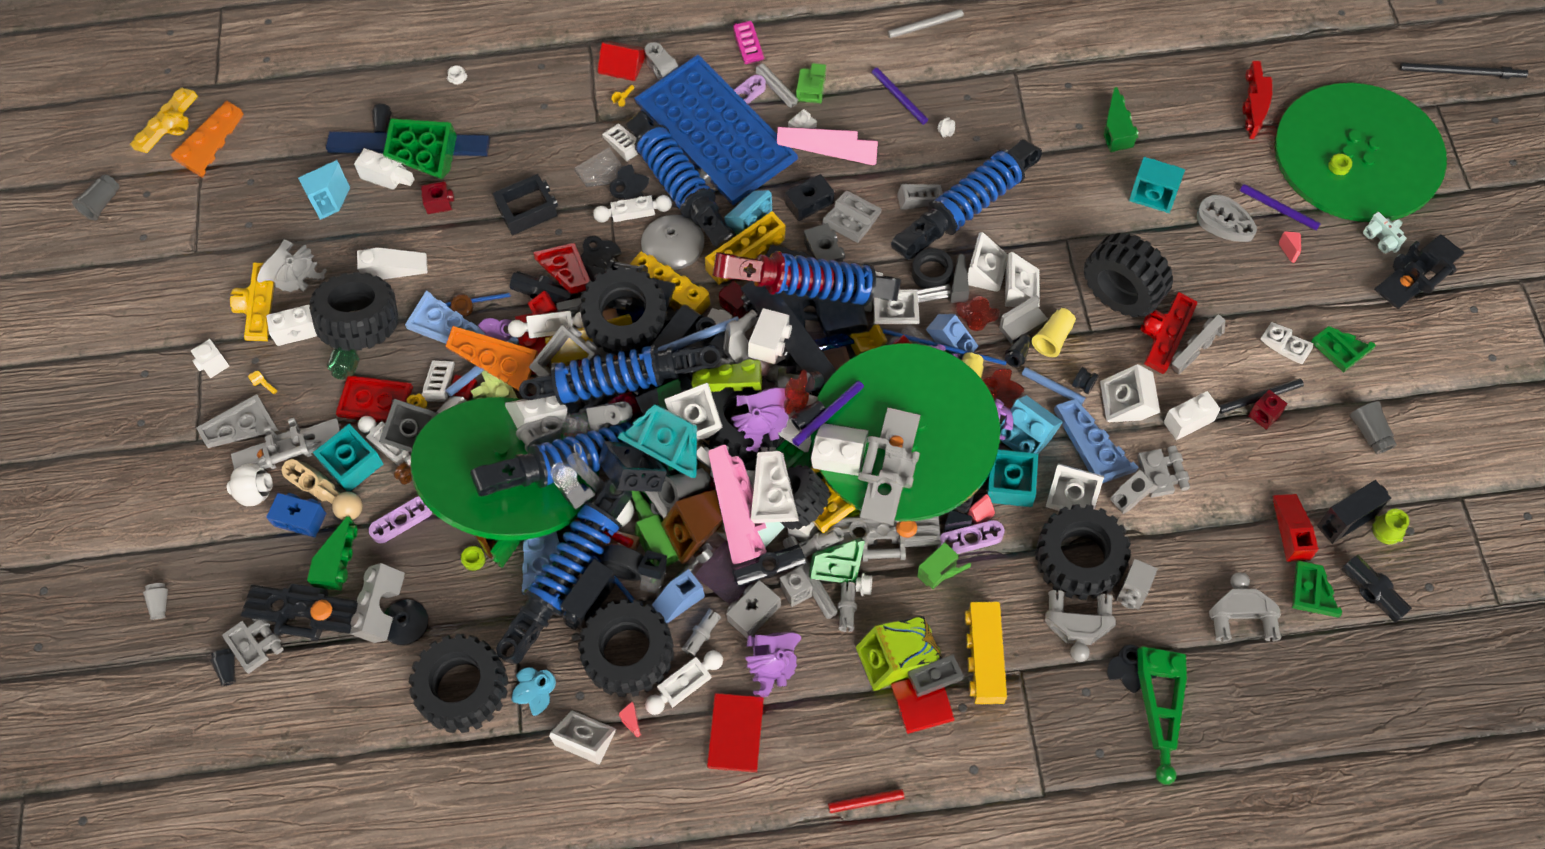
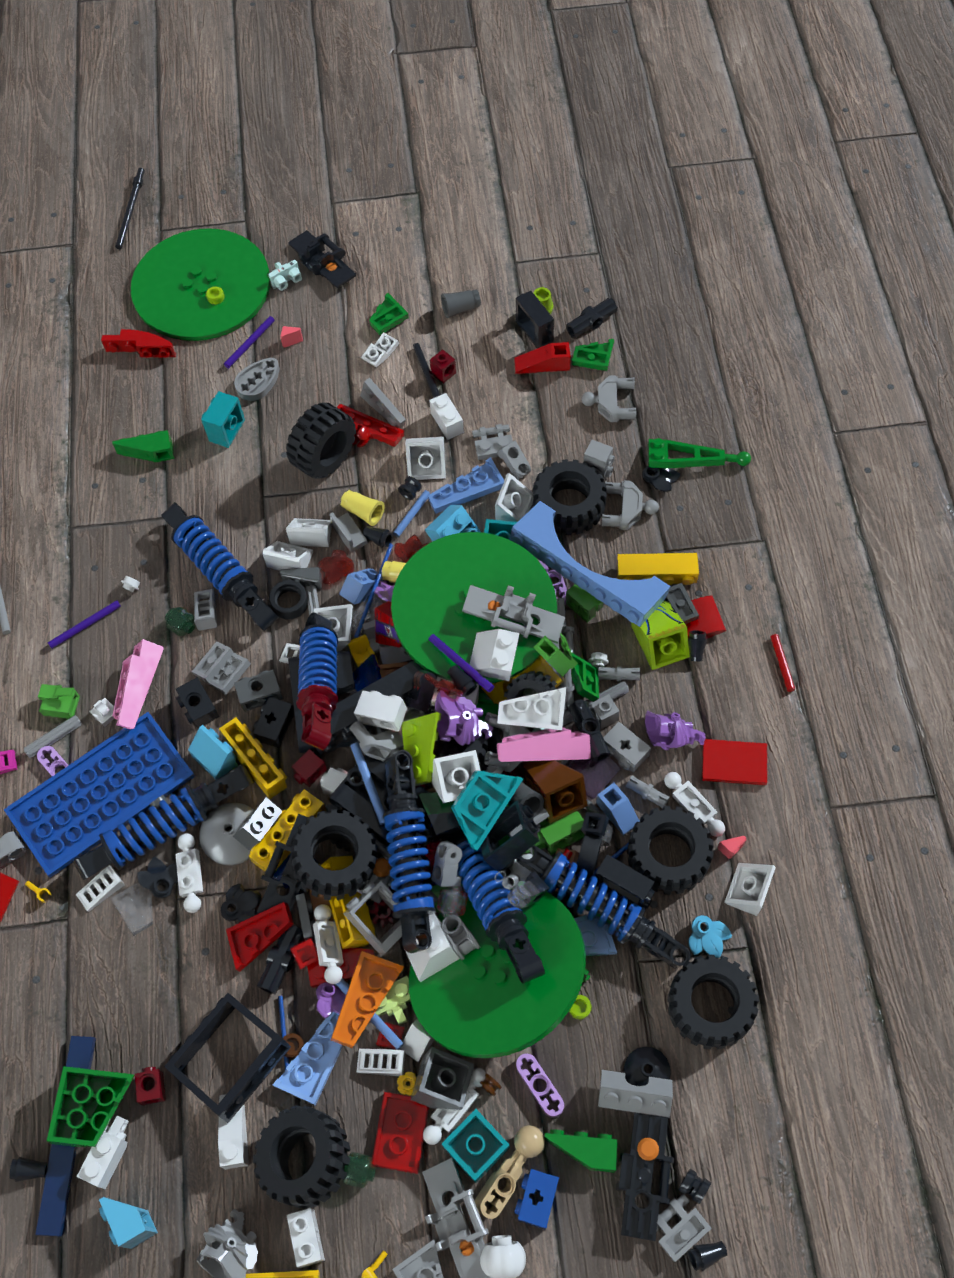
camera: 90 degrees left, 0 degrees up
black window [492,174,559,236] -> none
none -> black window [164,993,291,1123]
none -> clear green head [165,607,195,636]
none -> brick [233,798,282,850]
none -> medium blue arch [509,501,671,627]
none -> bright green piece [533,633,578,677]
none -> black wheel [678,1168,712,1204]
none -> black cone [688,630,708,662]

